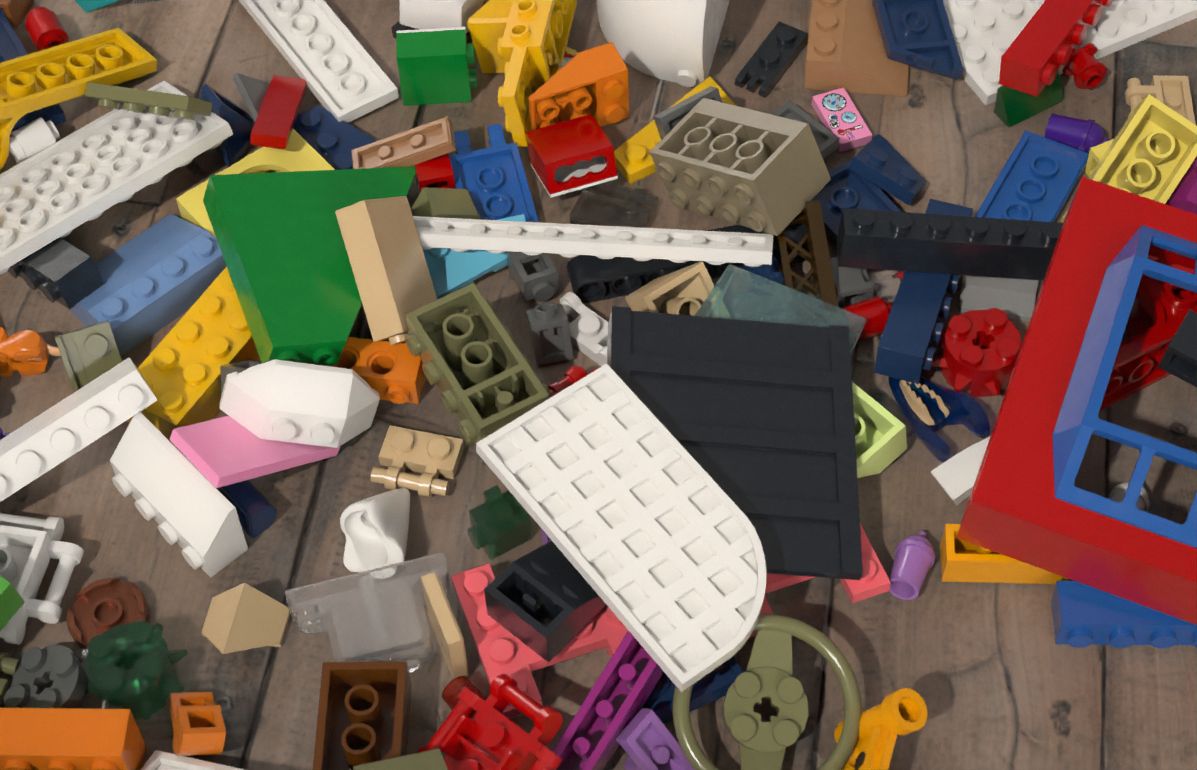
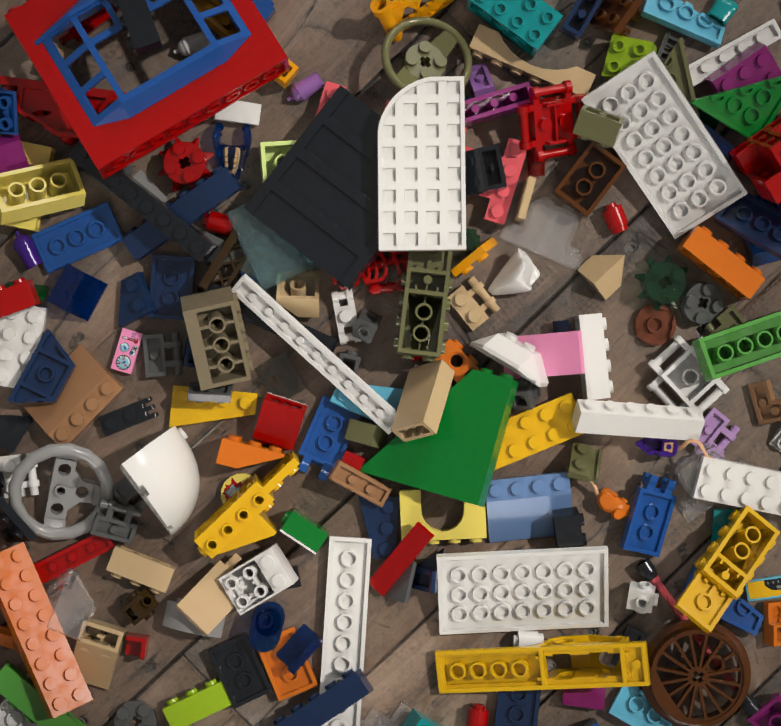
camera: 145 degrees left, 35 degrees up
olive plate [85,82,213,121] -> none
orange brick [169,692,226,756] -> none
none -> clear blue slope [47,263,108,321]
none -> light orange wing [450,237,498,277]
none -> red brick [601,202,629,235]

